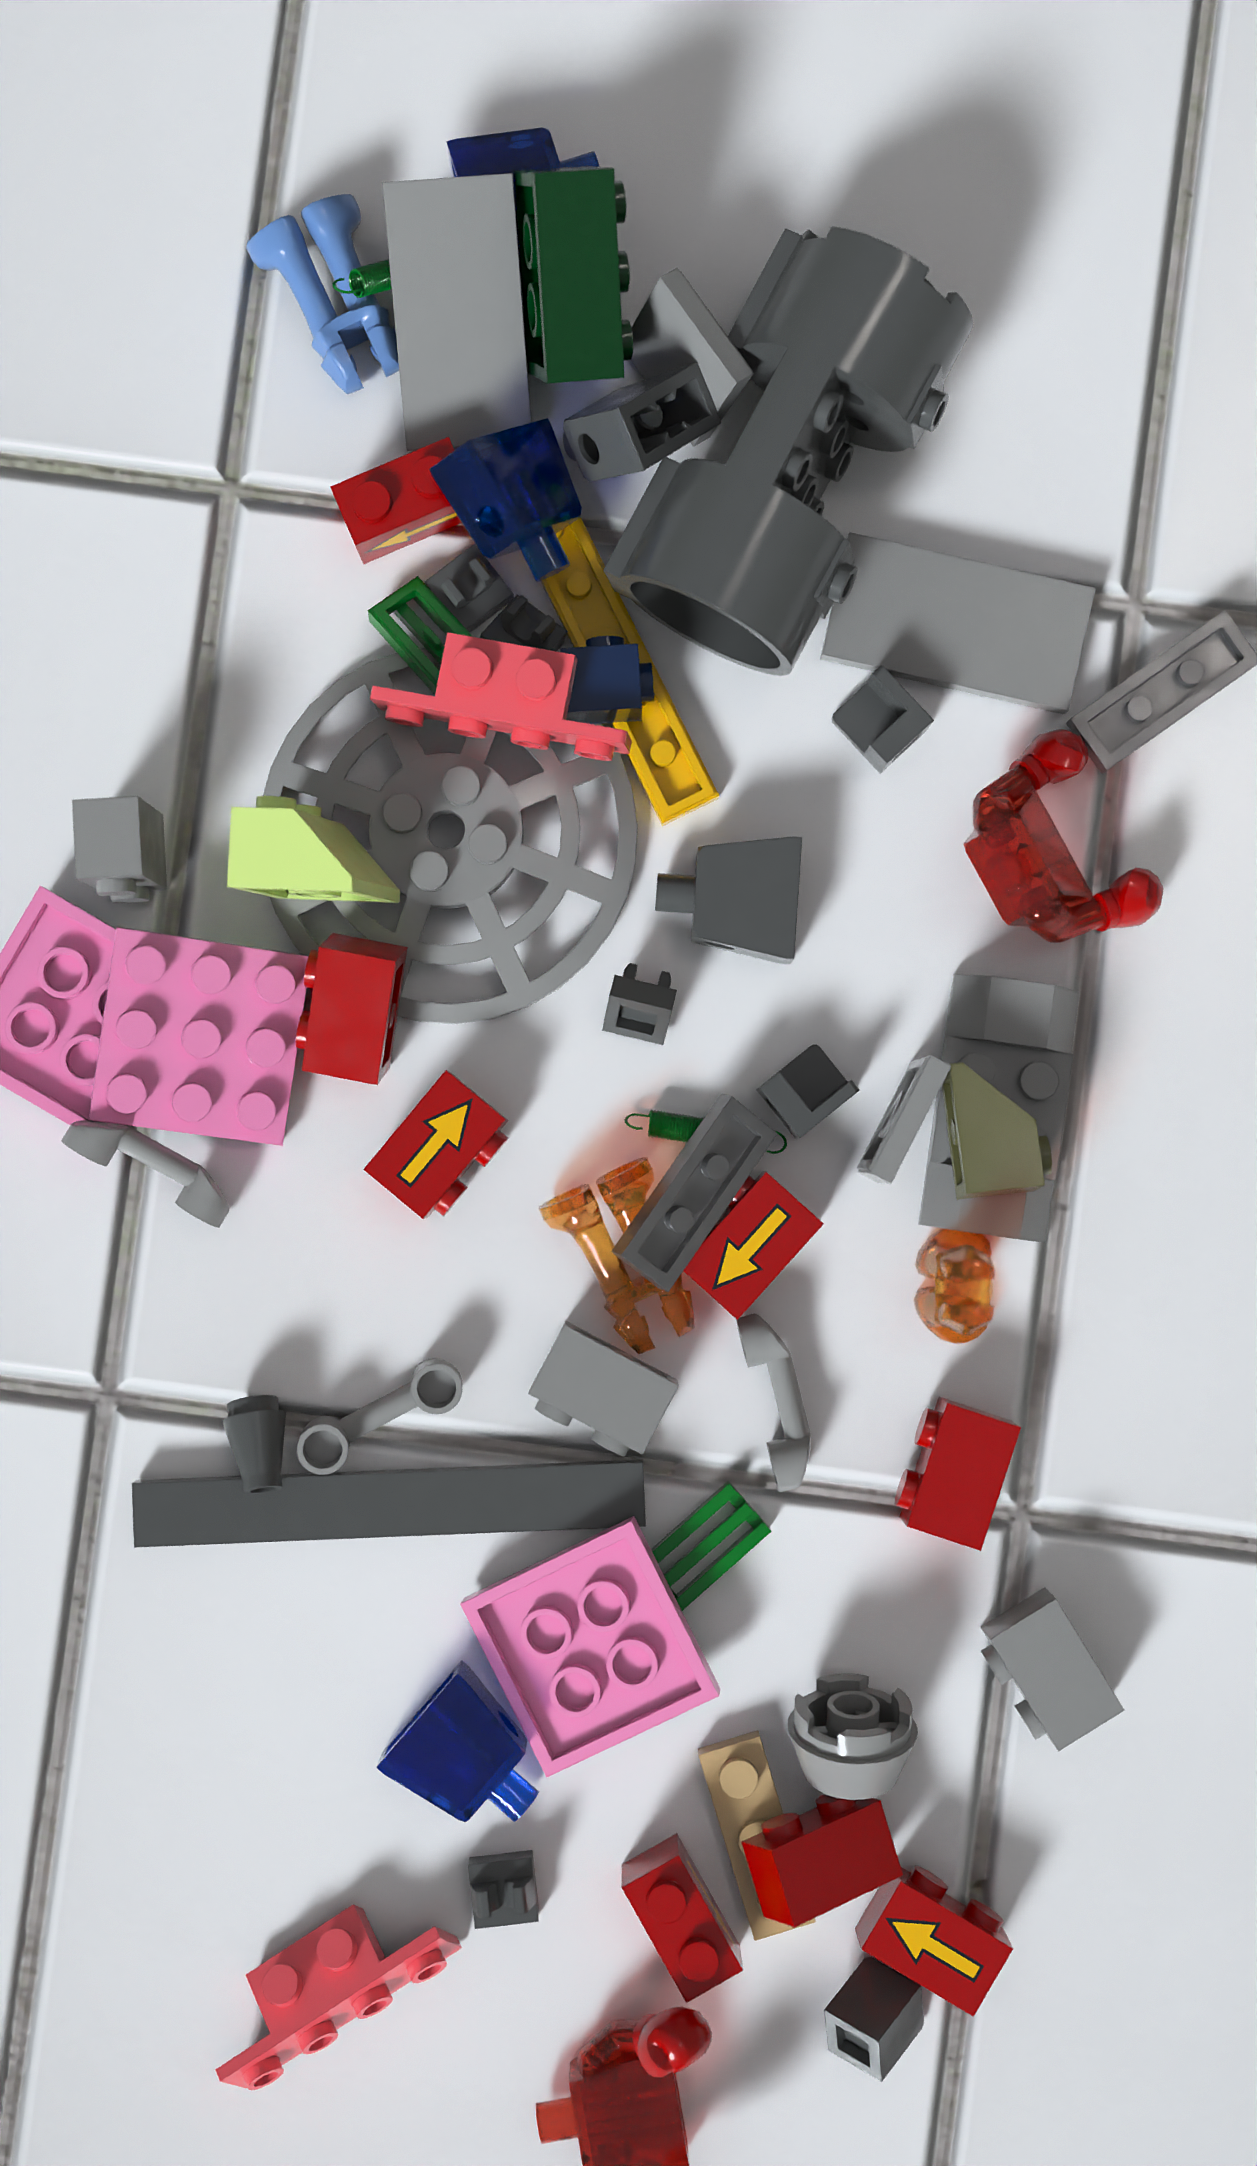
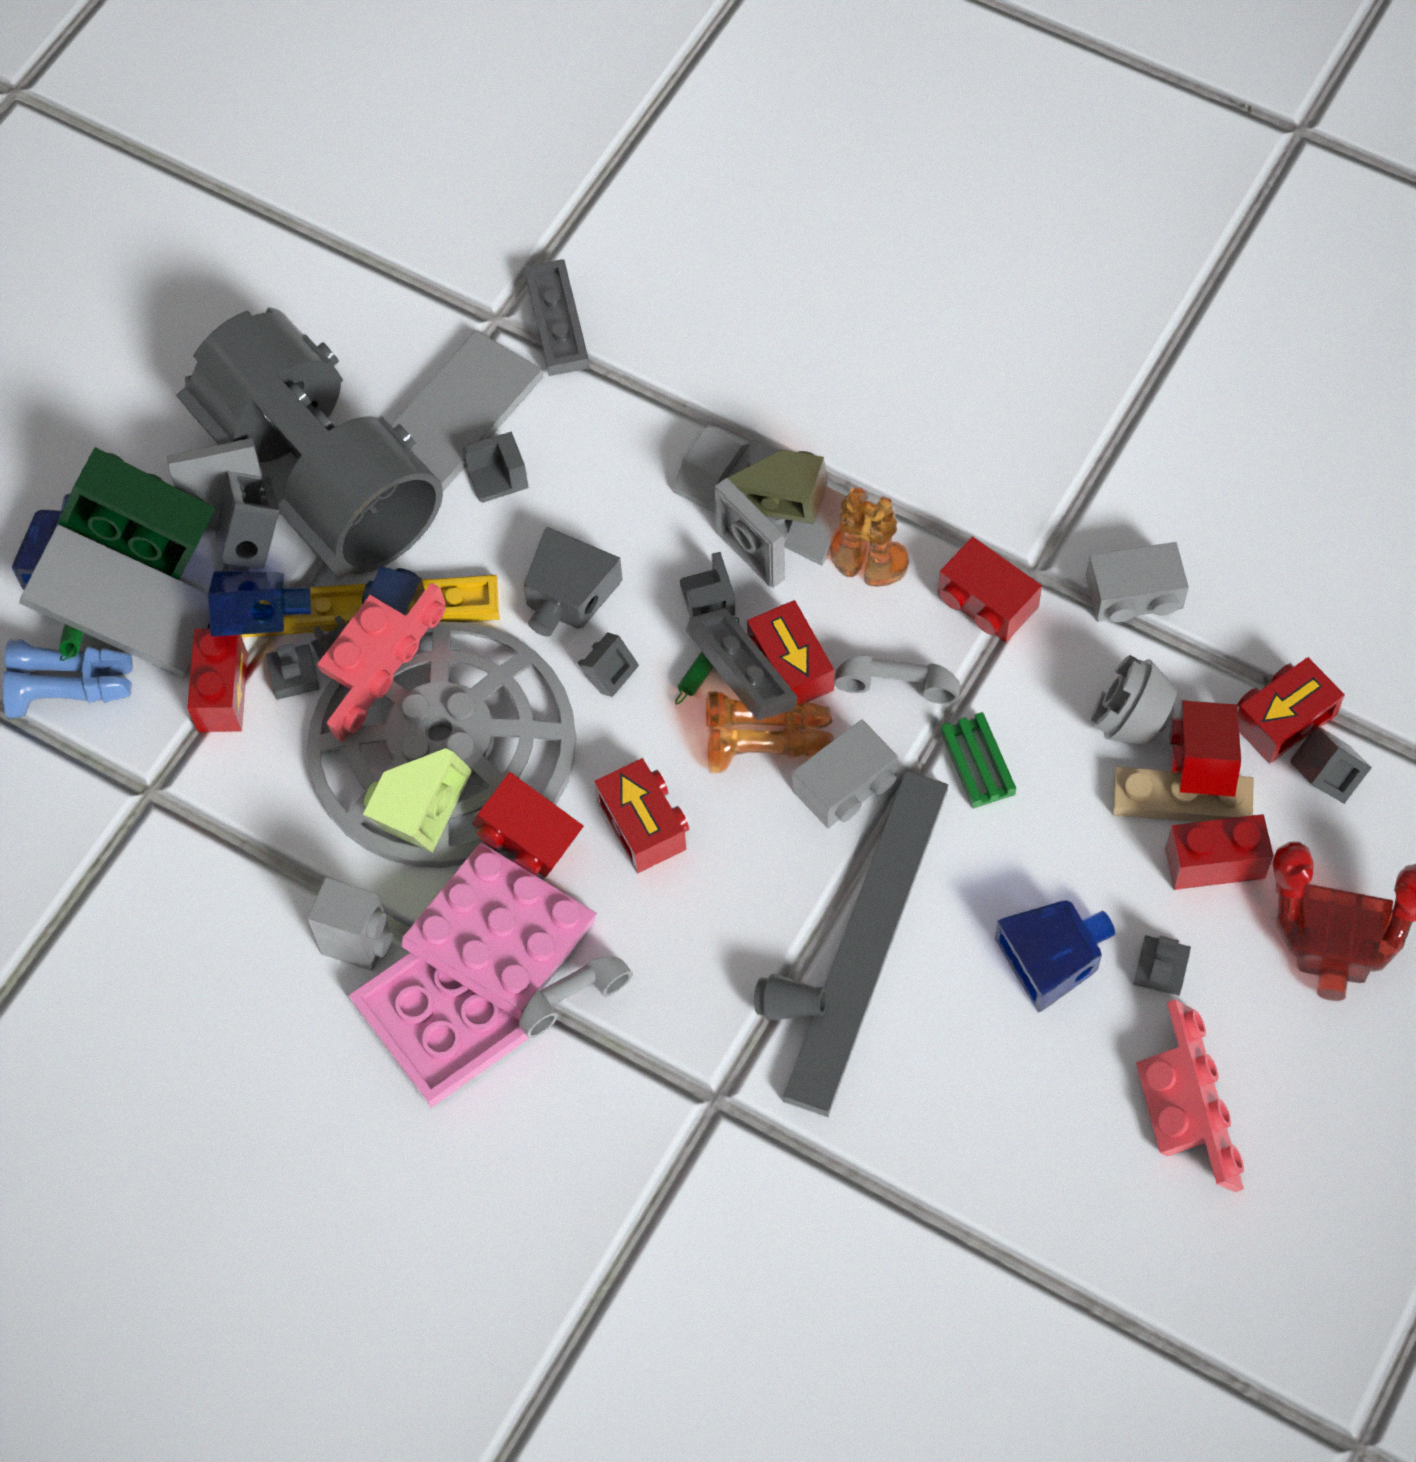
camera: 60 degrees left, 25 degrees down
light grey bar [297,1358,462,1475] -> none
green tile [368,576,473,695] -> none
bright pink plate [460,1516,721,1778] -> none
clear red torso [964,729,1164,943] -> none

